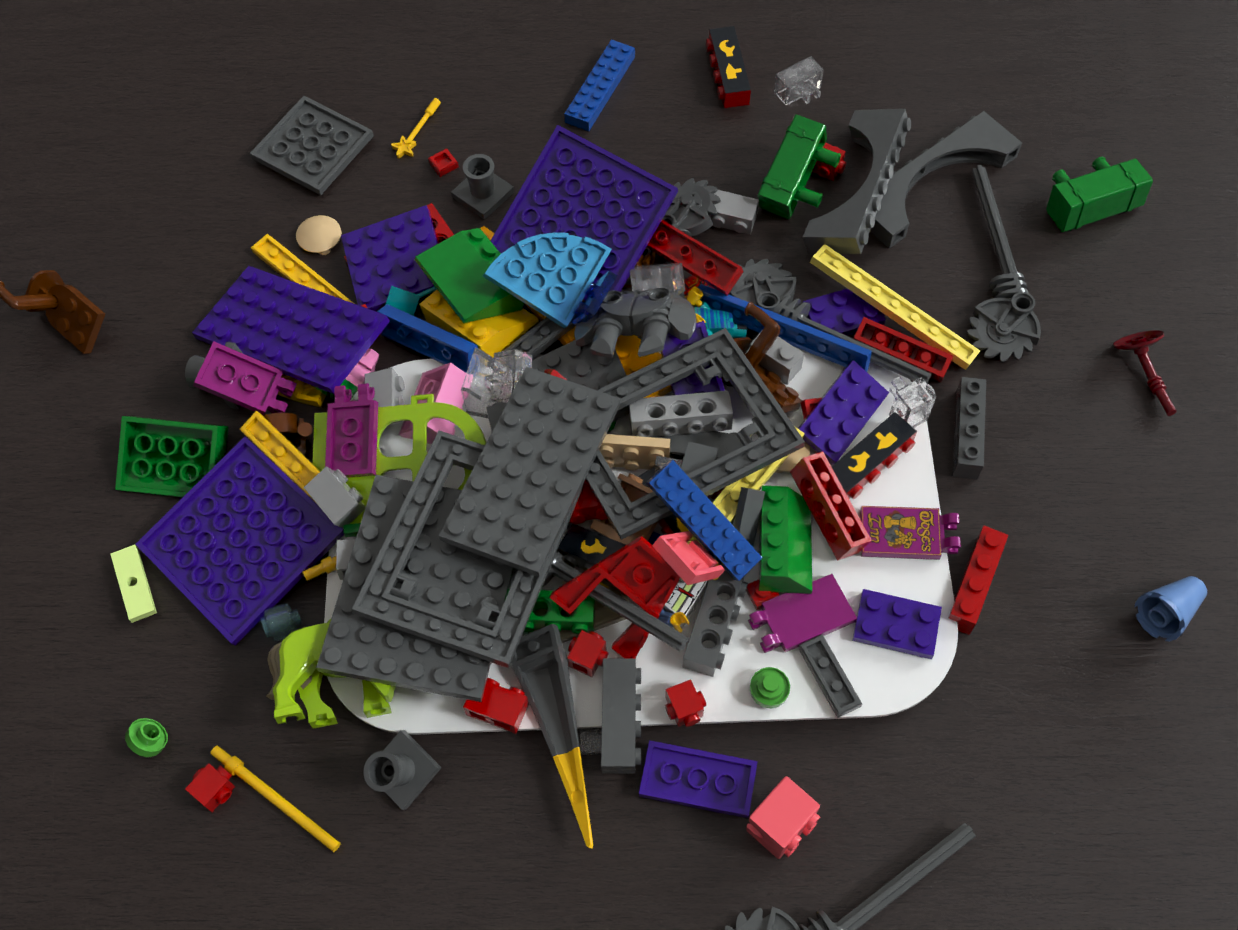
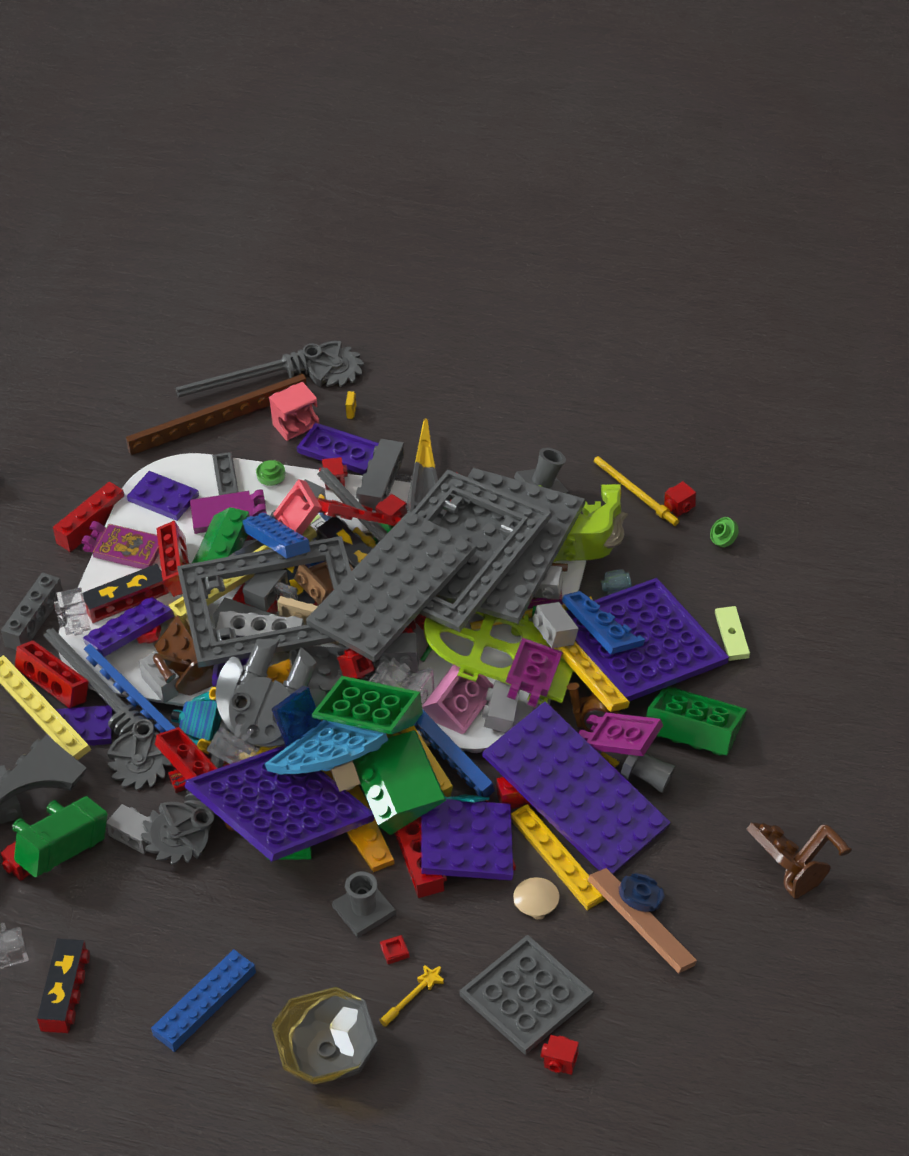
camera: 165 degrees left, 15 degrees down
none -> reddish brown plate [126,374,307,455]
none -> dark grey rock [272,987,378,1085]
none -> green slope [312,676,423,734]
none -> yellow tile [345,391,357,419]
none -> red brick [541,1035,579,1075]
none -> blue wing [562,591,646,655]
none -> nougat tile [588,868,697,973]
none -> dark blue tile [619,873,664,912]

